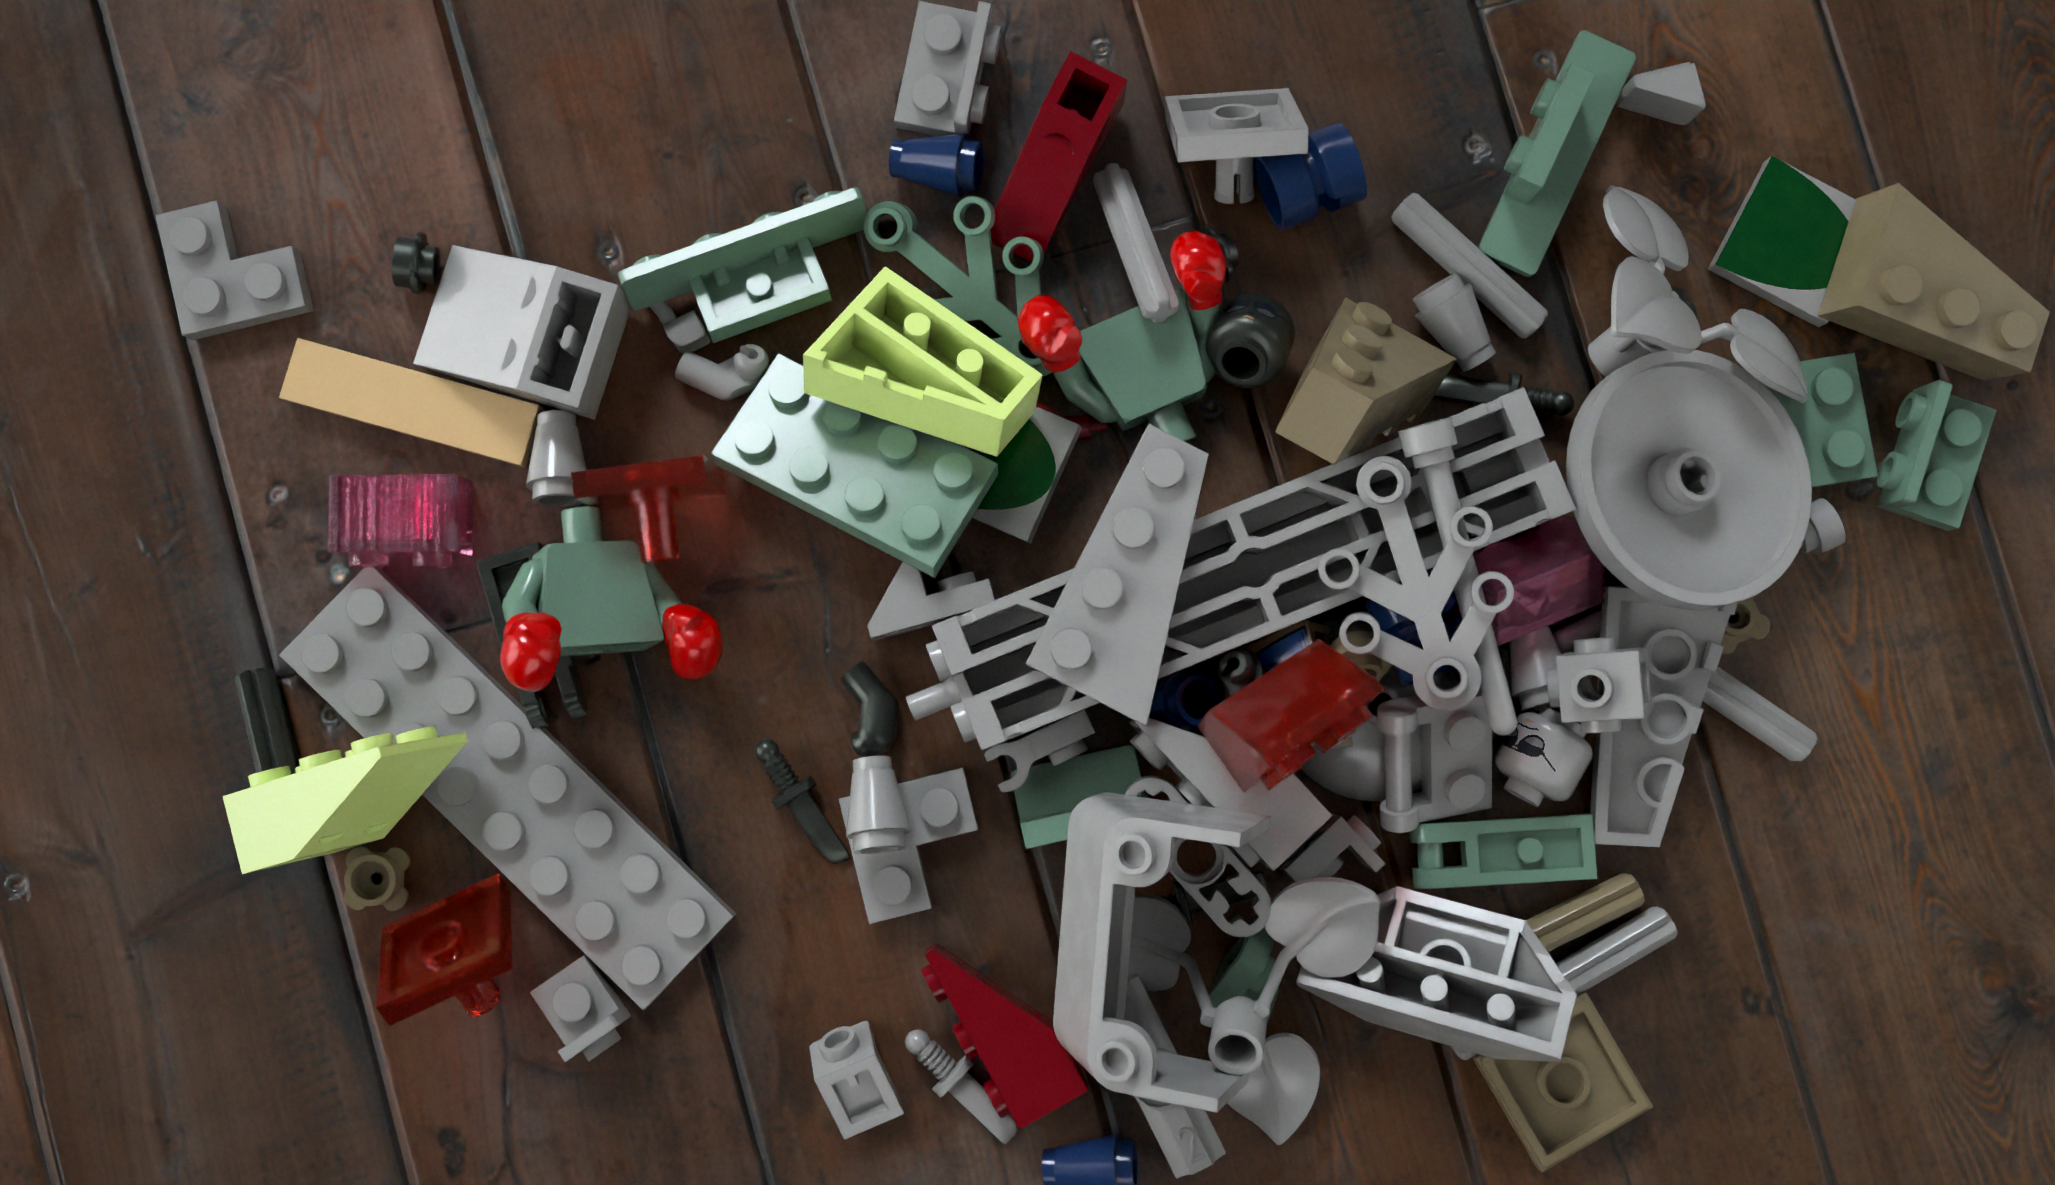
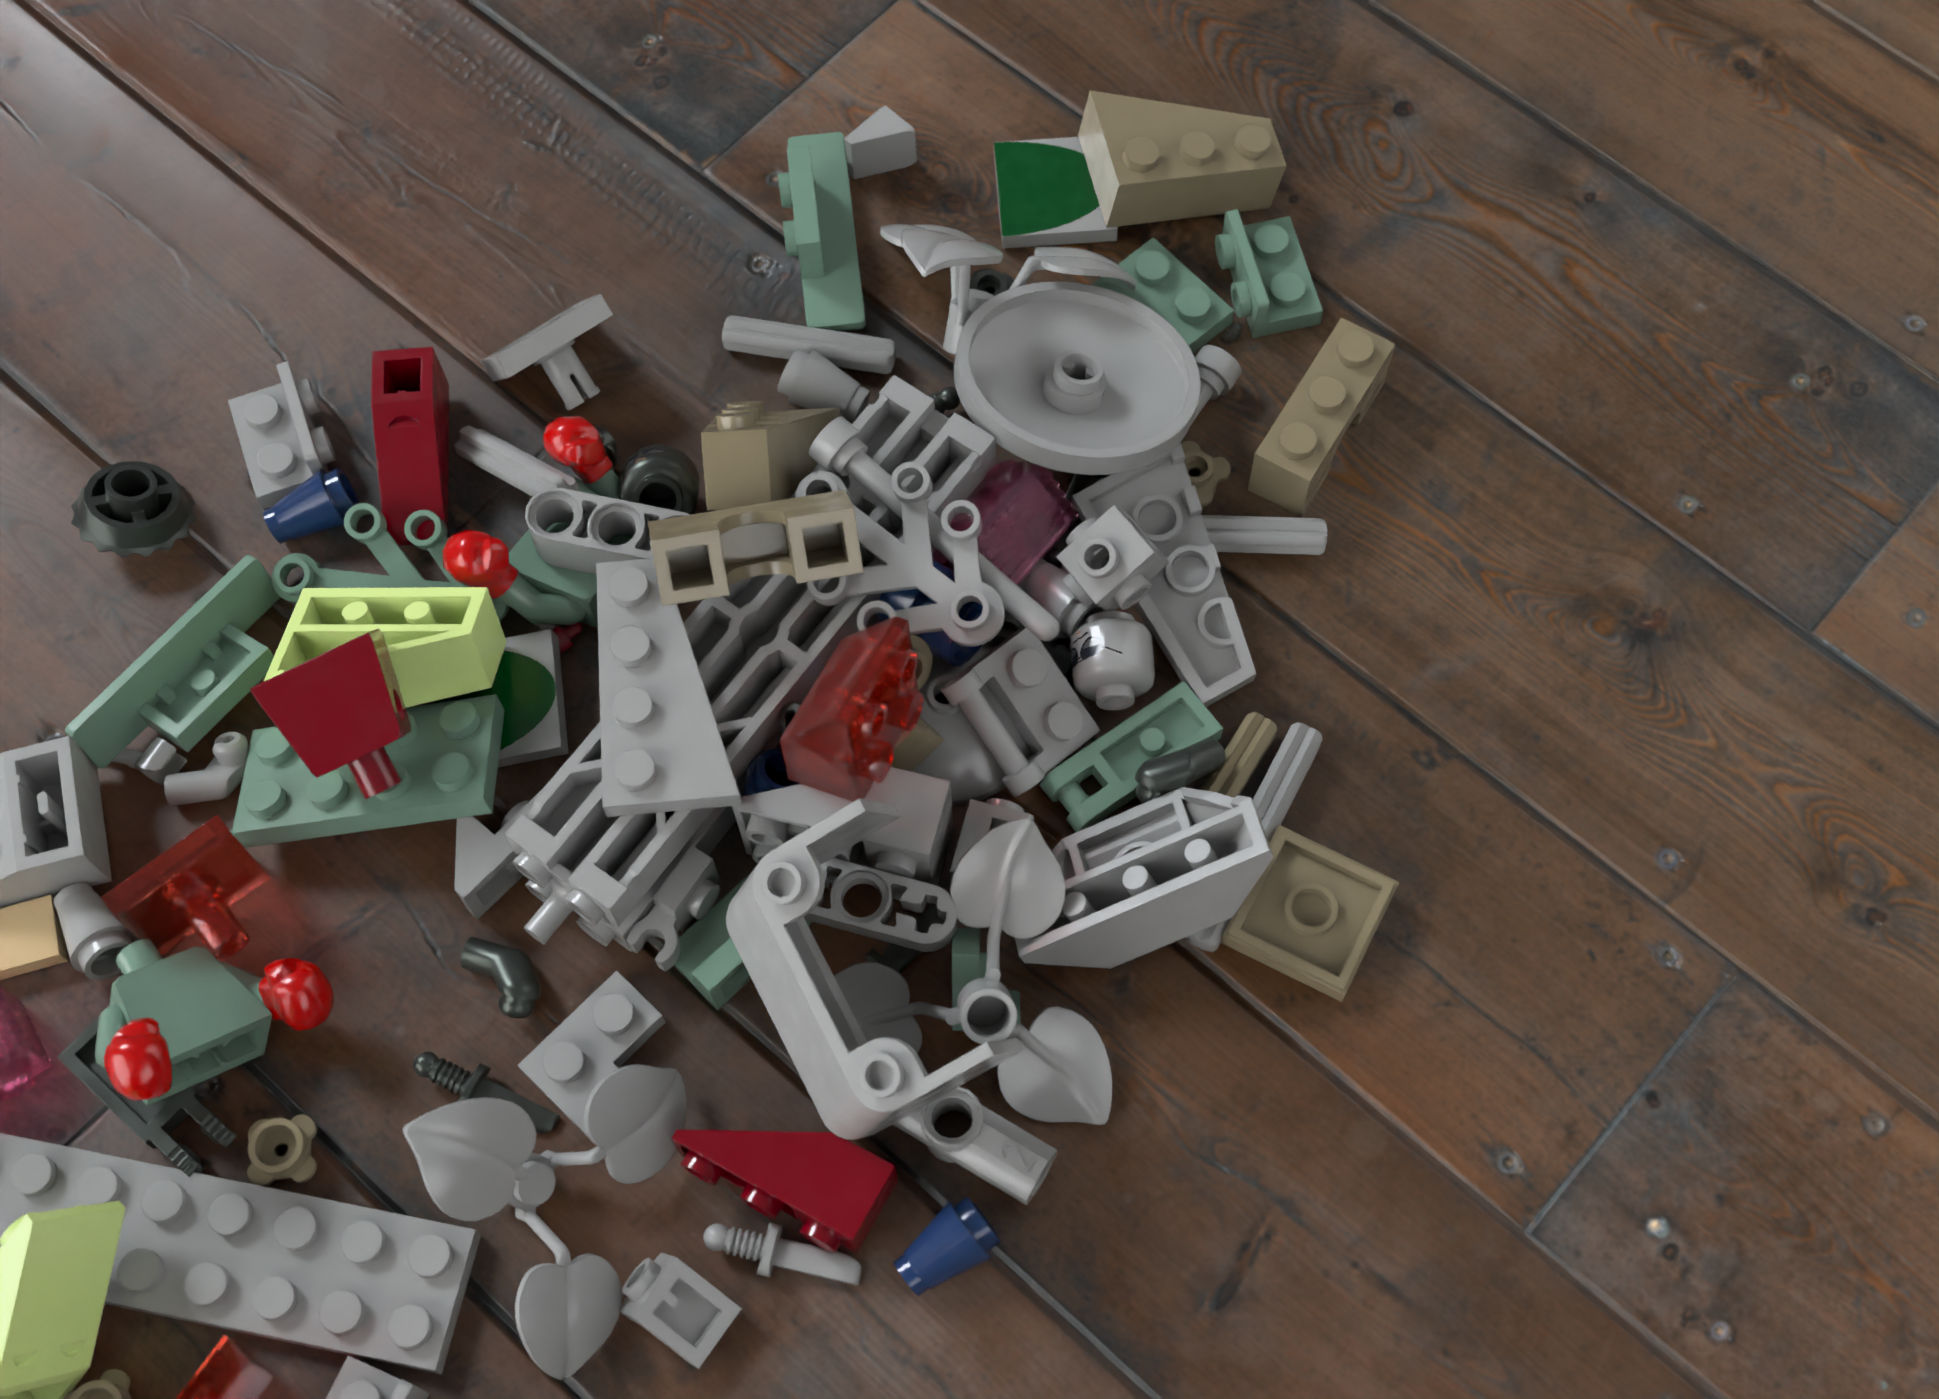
camera: 30 degrees left, 20 degrees down
light grey cone [846,756,911,854] -> none
dark blue wheel [1253,122,1367,231] -> none
none -> pearl dark grey piece [71,461,196,558]
none -> dark tan plate [247,1114,317,1187]
none -> dark red torso [250,628,412,799]
none -> light grey plant [403,1064,687,1380]
none -> light grey beam [525,488,691,574]
none -> dark tan arch [648,490,864,606]
none -> pearl dark grey arm [1135,738,1225,803]
none -> dark tan arch [1248,317,1395,517]

